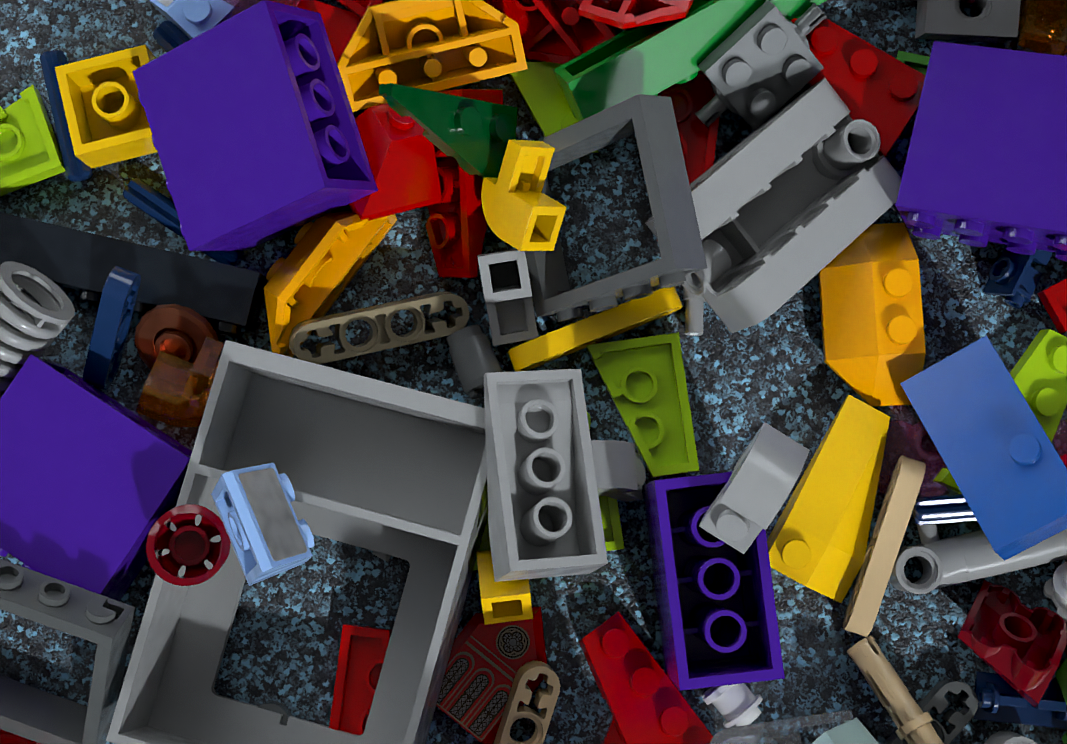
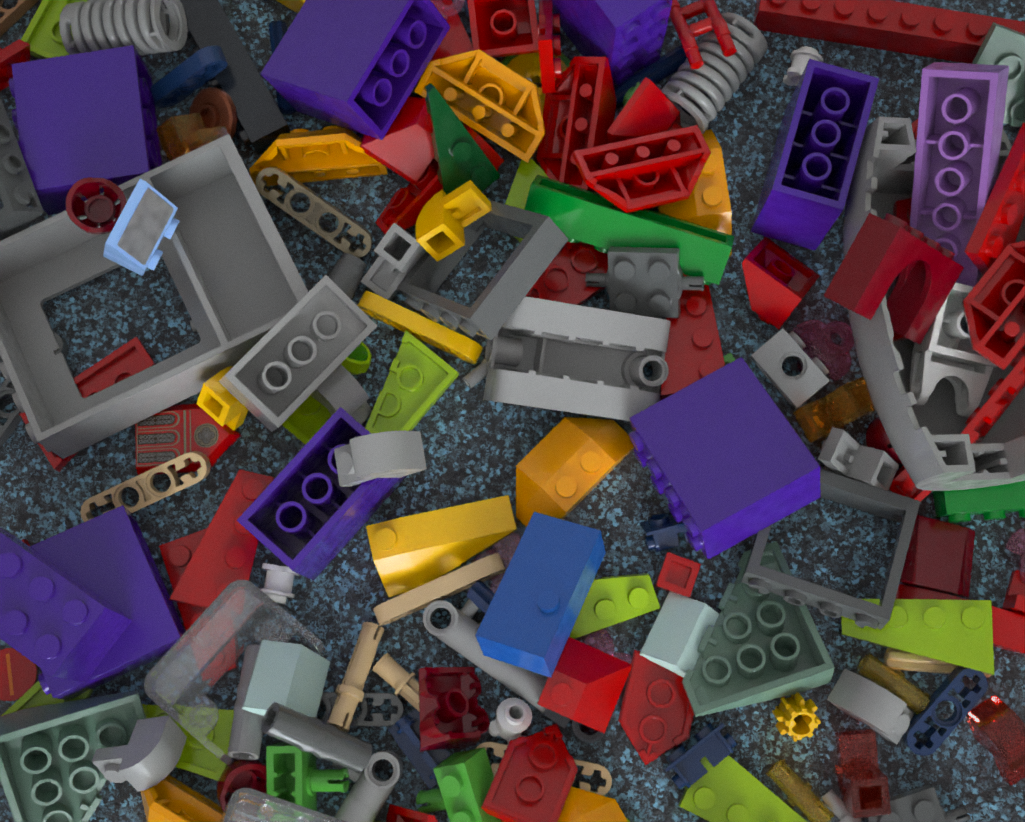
camera: 45 degrees right, 5 degrees down
none -> tan axle [372,653,420,712]

